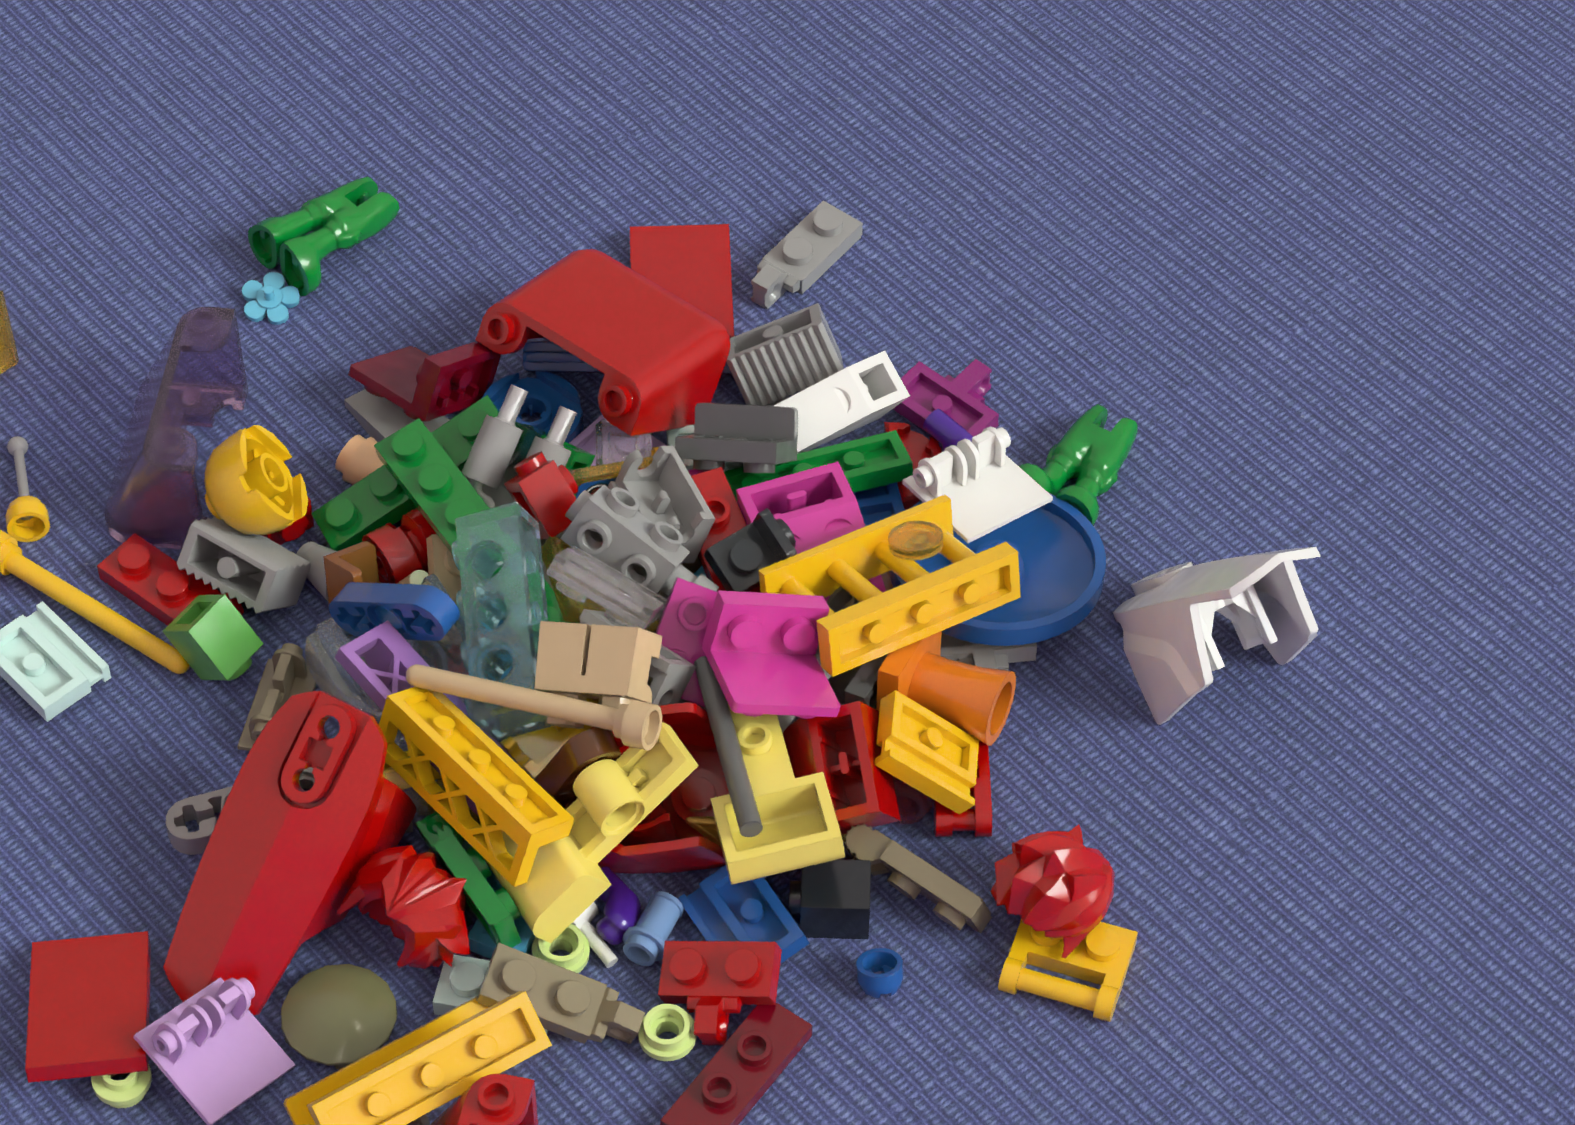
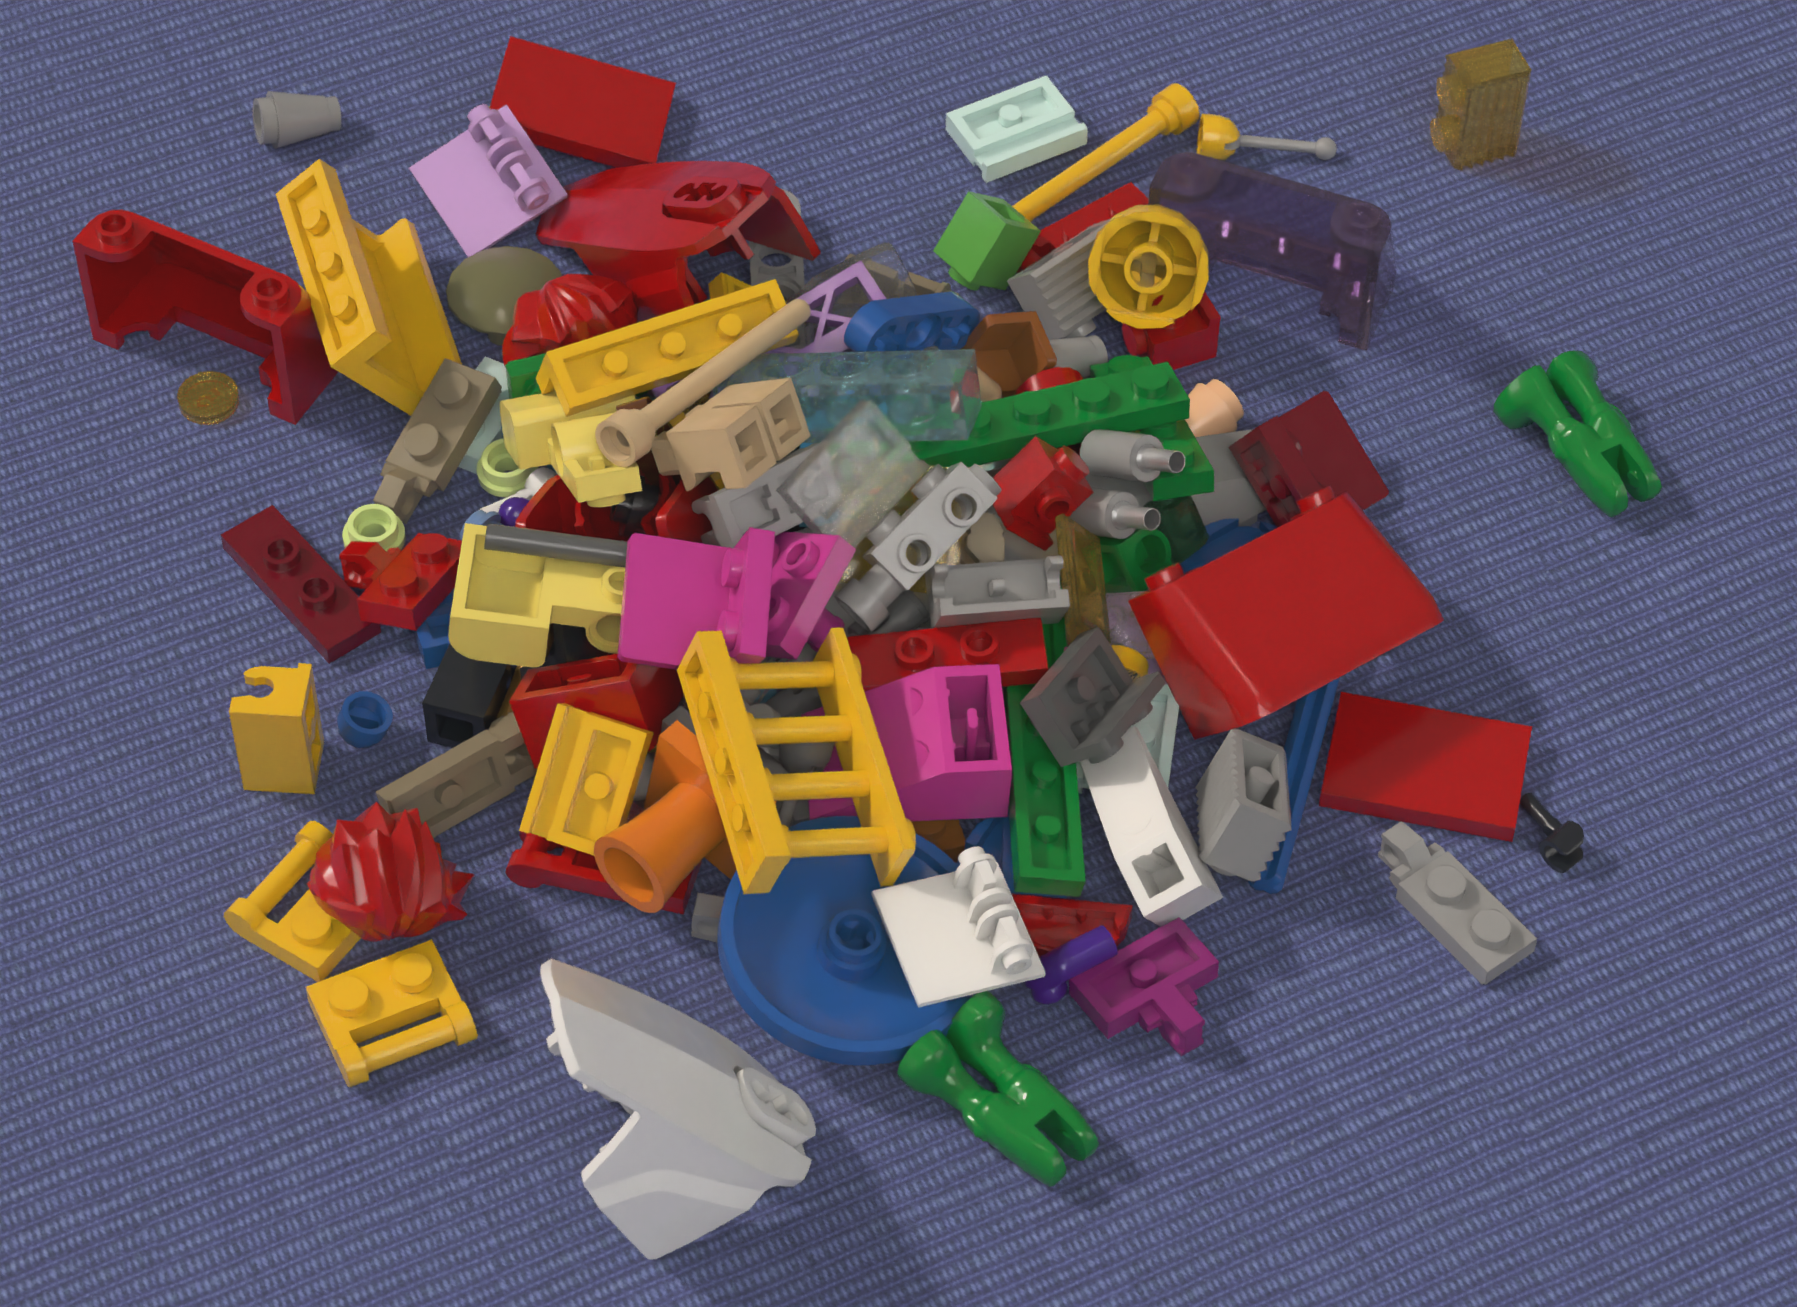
camera: 105 degrees right, 0 degrees up
medium azure plant [242,272,300,325] -> none
black bracket [703,508,797,592] -> none
clear yellow piece [888,521,944,560] -> none
none -> yellow hinge [229,663,324,794]
none -> yellow plate [306,939,478,1088]
none -> black hand [1520,793,1584,873]

